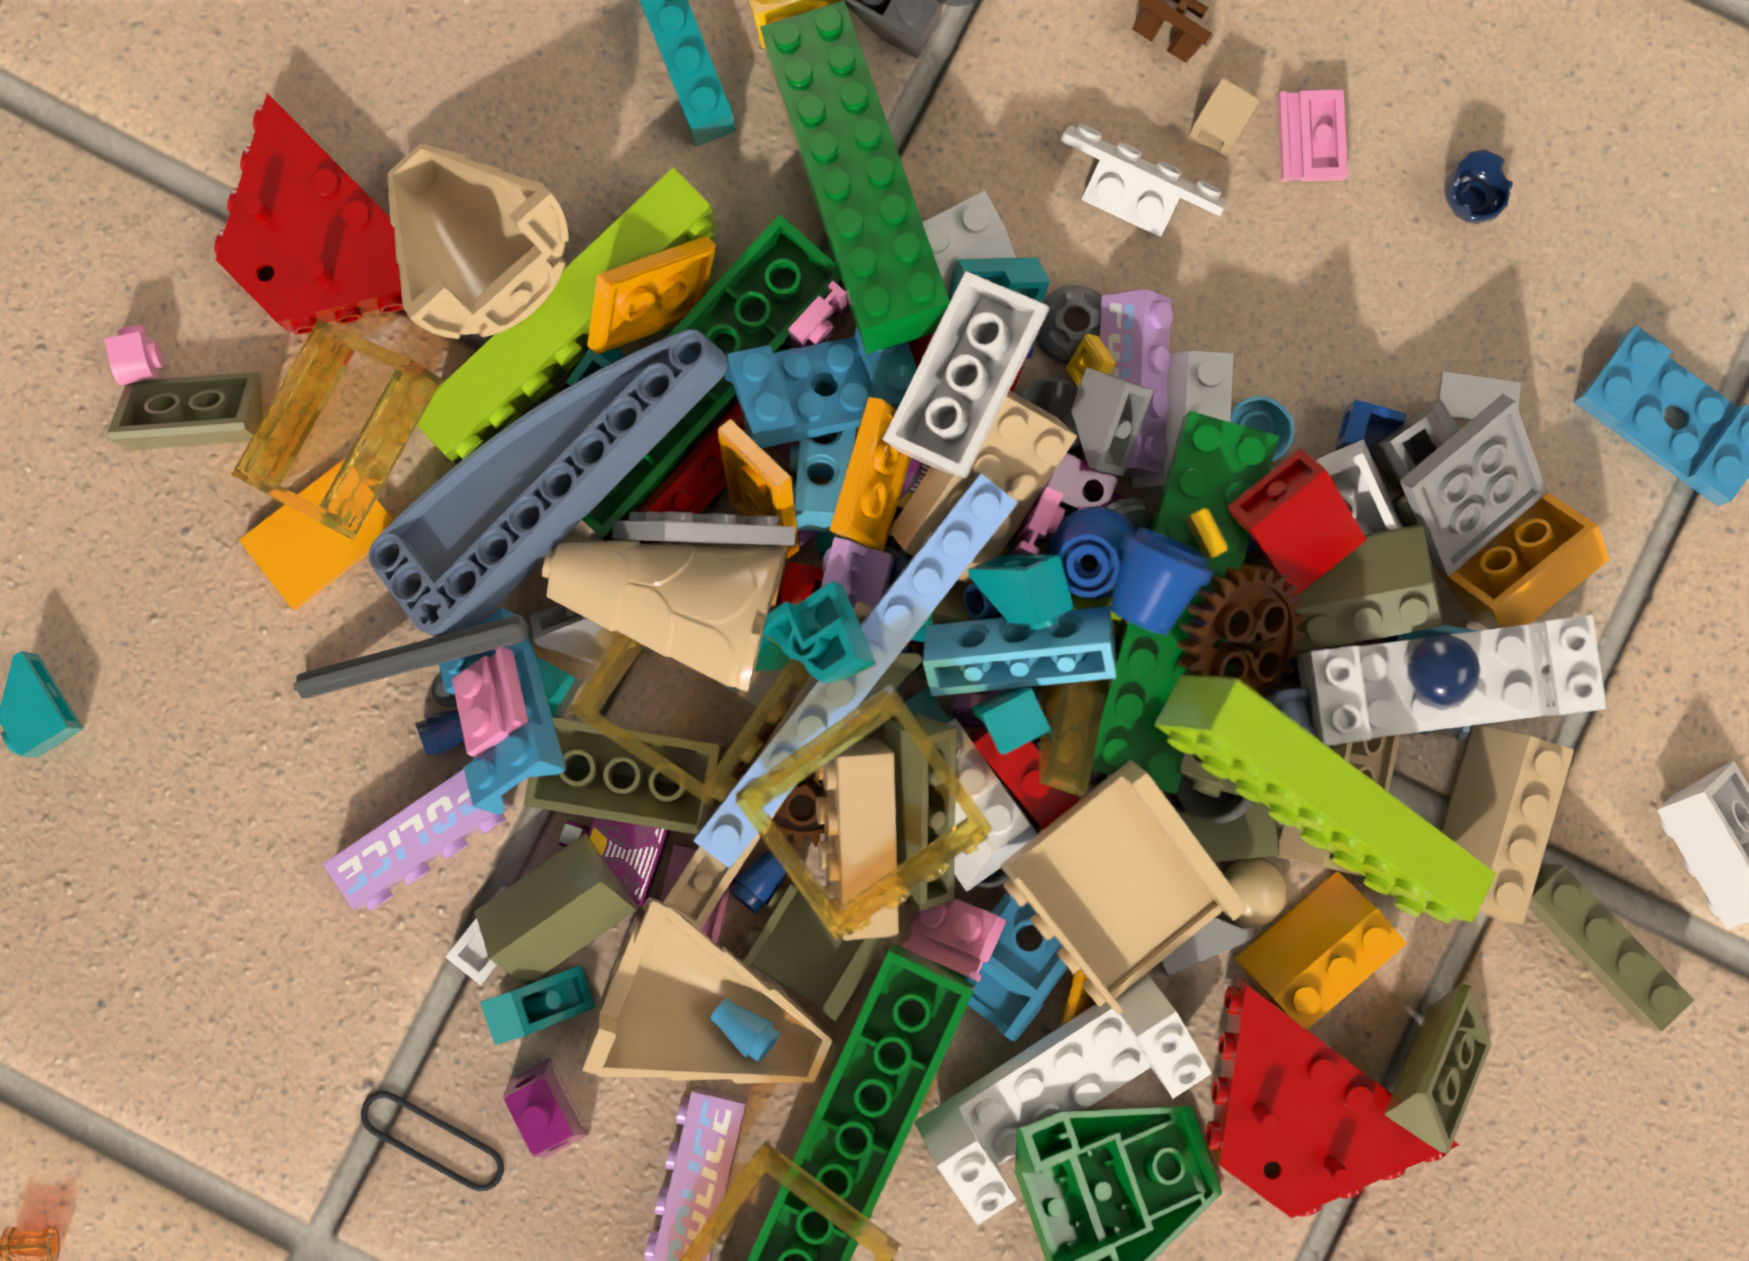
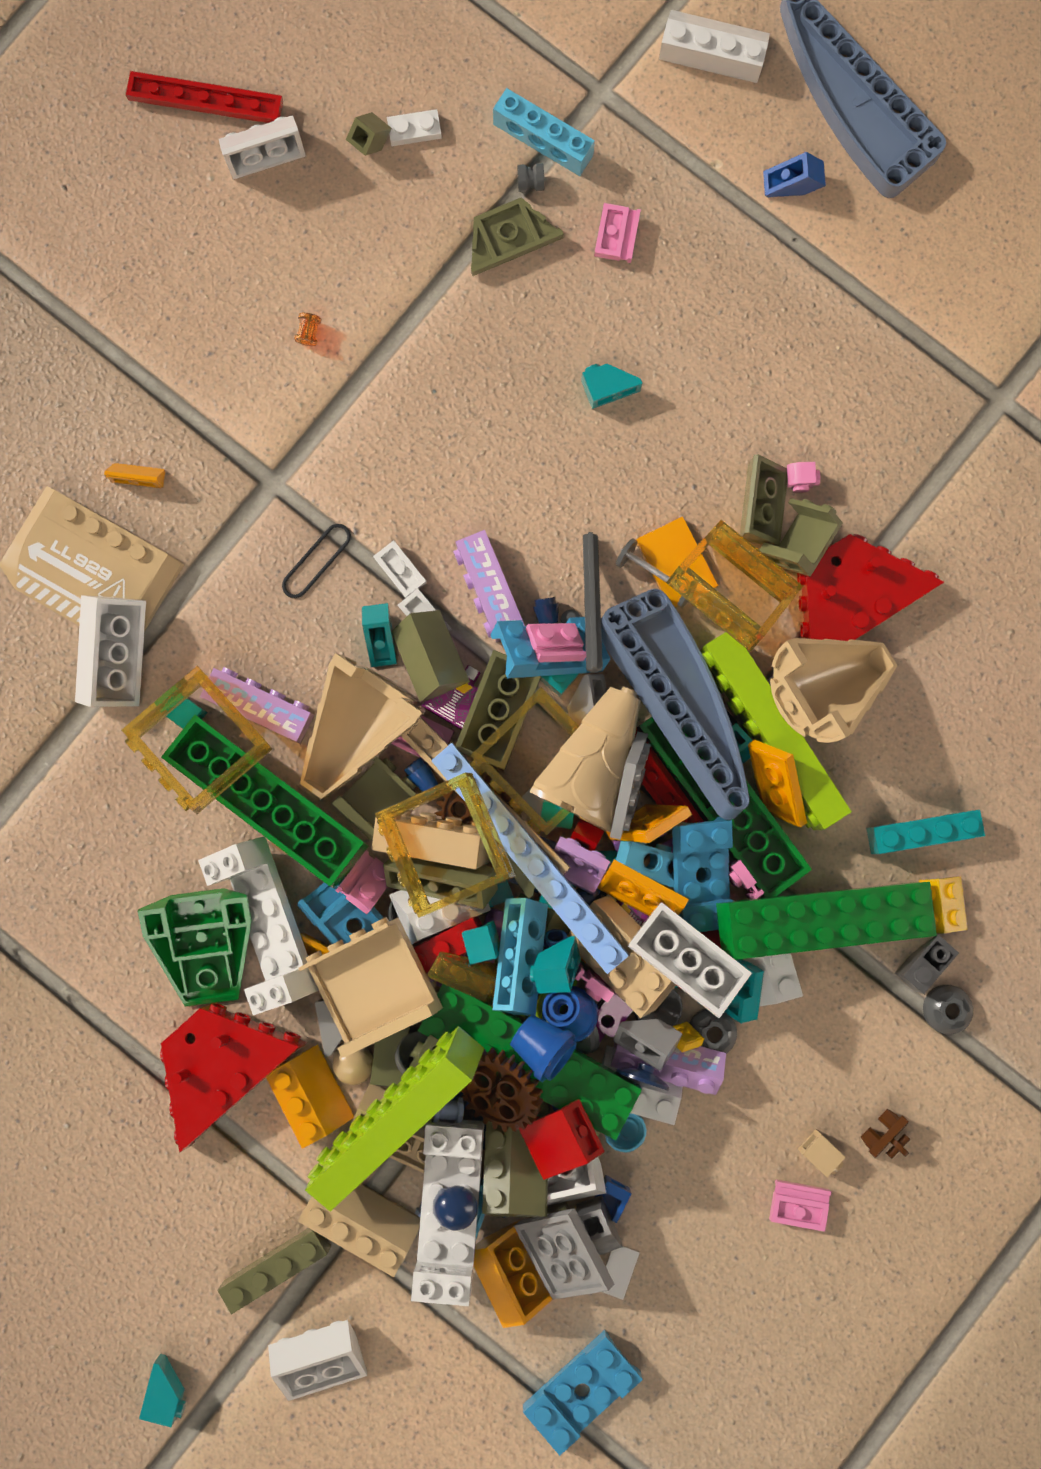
camera: 100 degrees right, 0 degrees up
magenta torso [503,1058,589,1157] -> none
dark azure cone [710,998,780,1062] -> none
teal slope [763,581,877,684] -> none
white bracket [1061,124,1227,237] -> none
yellow tile [1184,508,1228,559] -> none
olive slope [1384,984,1492,1153] -> none
dark blue hair [1444,149,1513,224] -> none
none -> white plate [373,540,427,598]
none -> axle [616,538,700,608]
none -> dark blue dish [616,1063,670,1091]
none -> olive panel [759,498,843,577]

